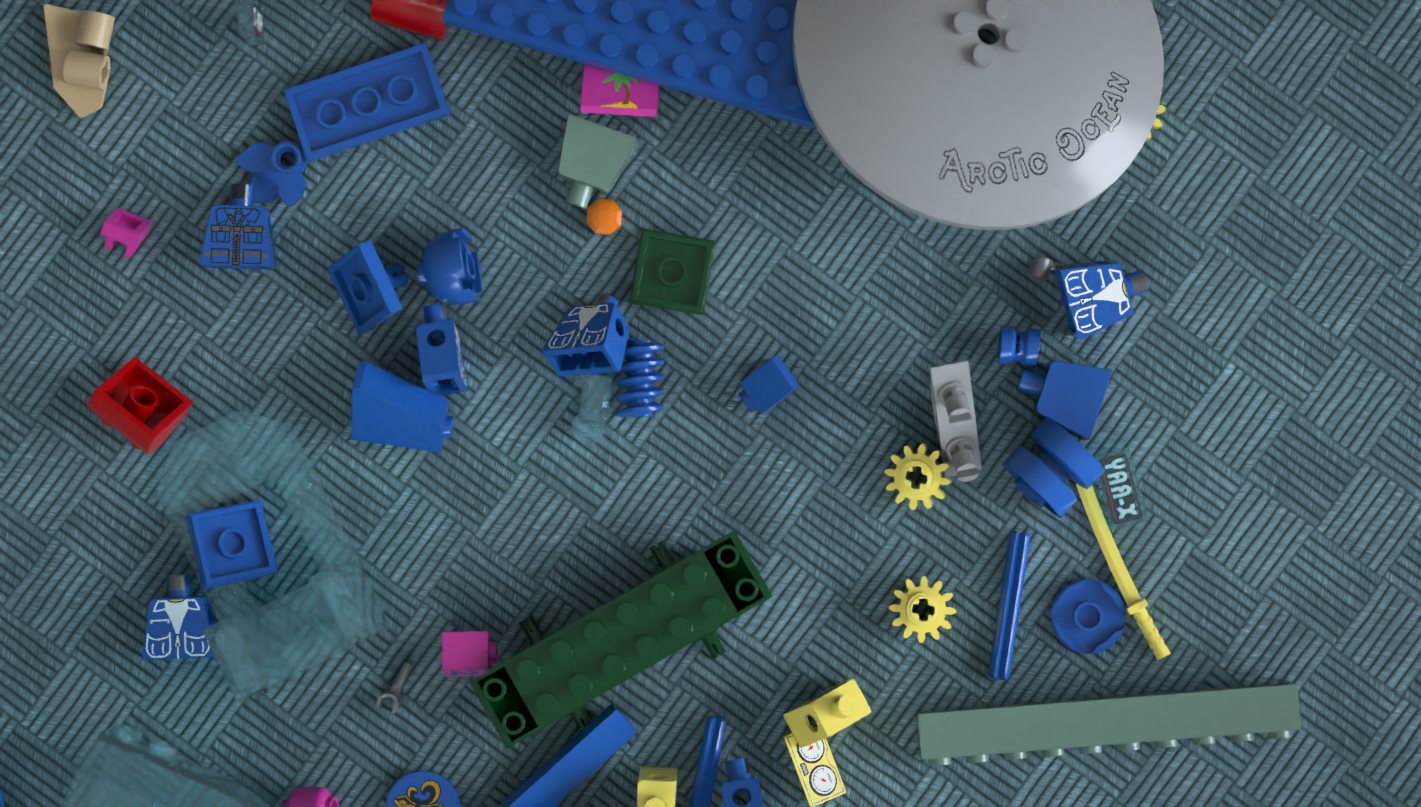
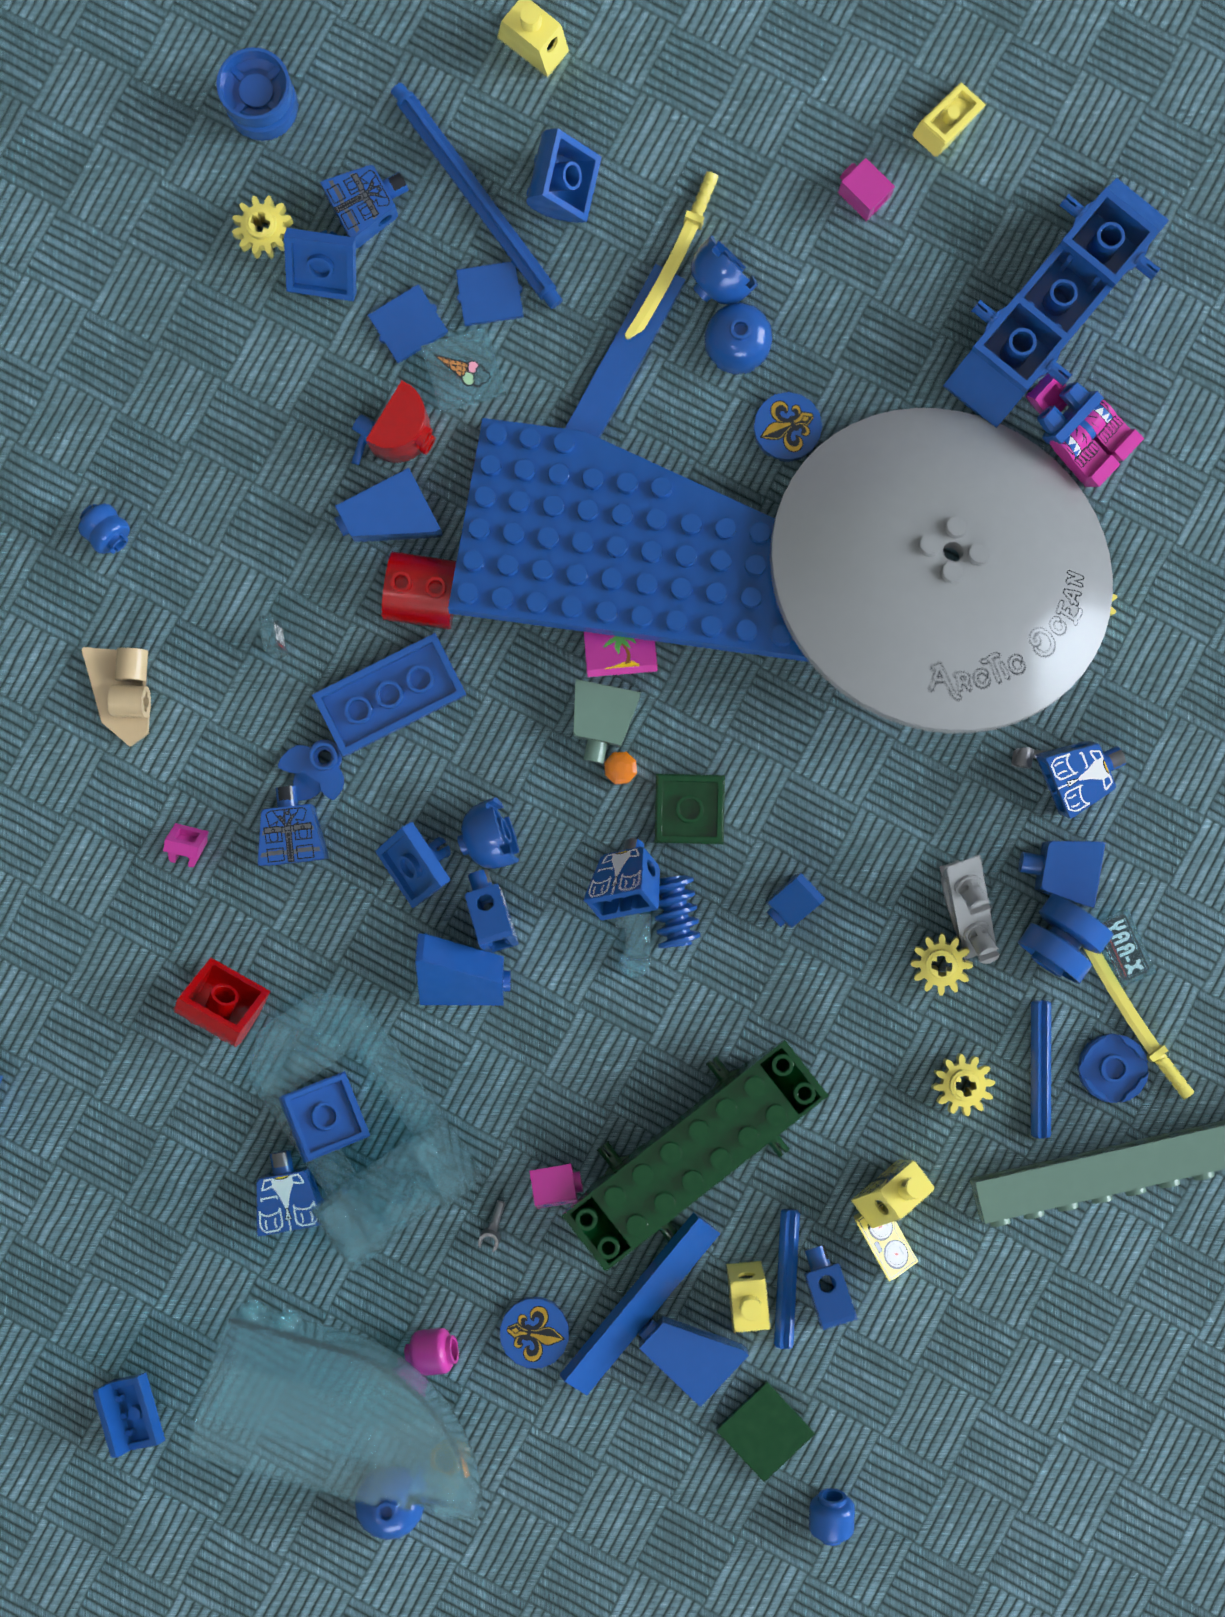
camera: 15 degrees left, 0 degrees up
blue wheel [998,327,1040,367] -> none

